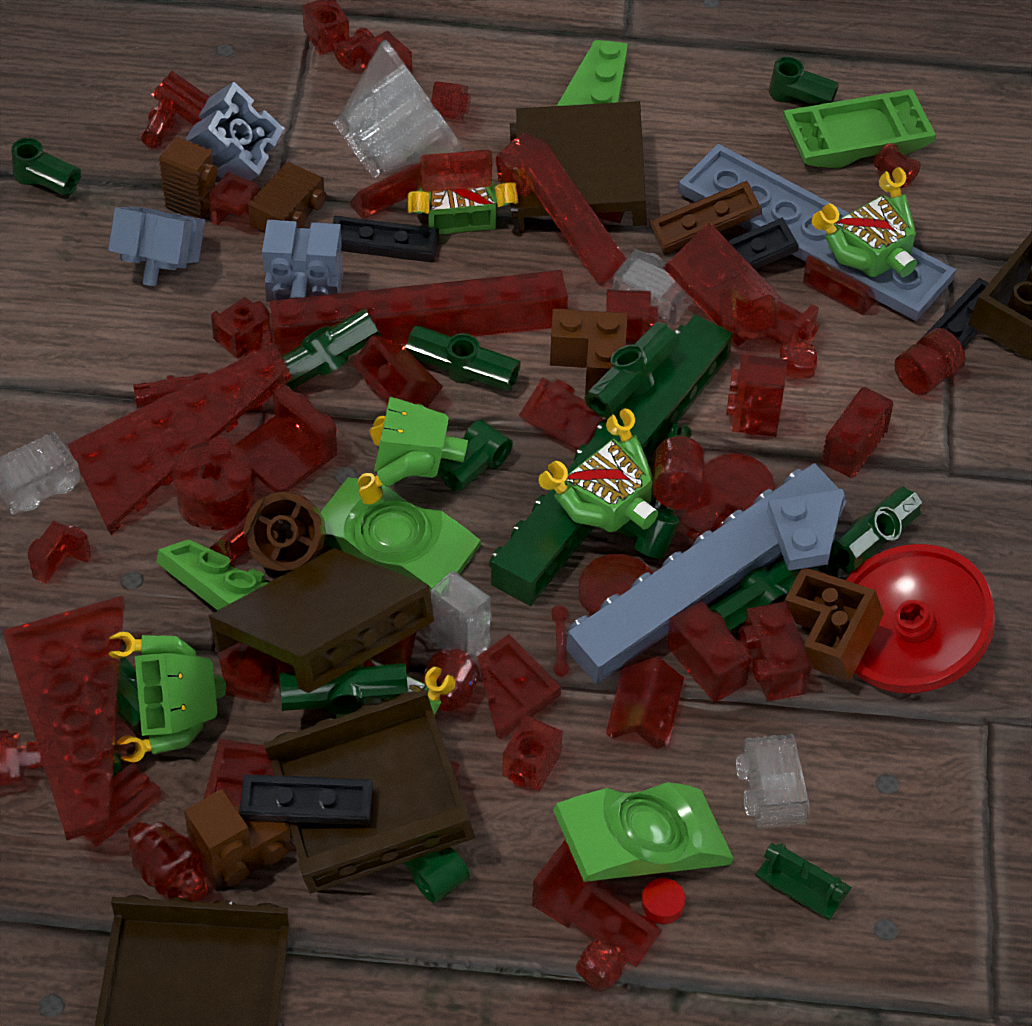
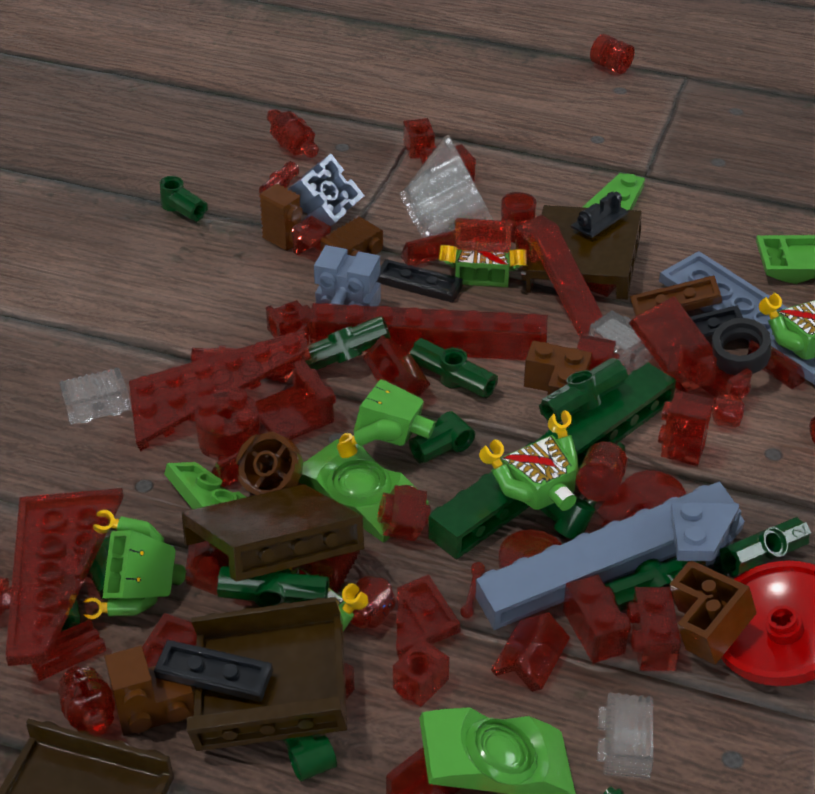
camera: 15 degrees right, 10 degrees down
clear red bracket [28,521,91,584] -> none
sand blue brick [108,206,205,286] -> none
clear red tile [152,71,209,125] -> none
clear red bracket [430,81,471,120] -> none
clear brick [430,571,492,665] -> none
clear red bracket [519,377,607,450] -> none
dark green piece [768,56,839,105] -> none
clear red brick [821,387,893,478] -> none
none -> clear red piece [267,109,319,158]
none -> clear red brick [378,485,431,541]
none -> clear red wheel [500,192,537,243]
none -> black hinge [571,192,629,238]
none -> black tyre [712,318,771,376]

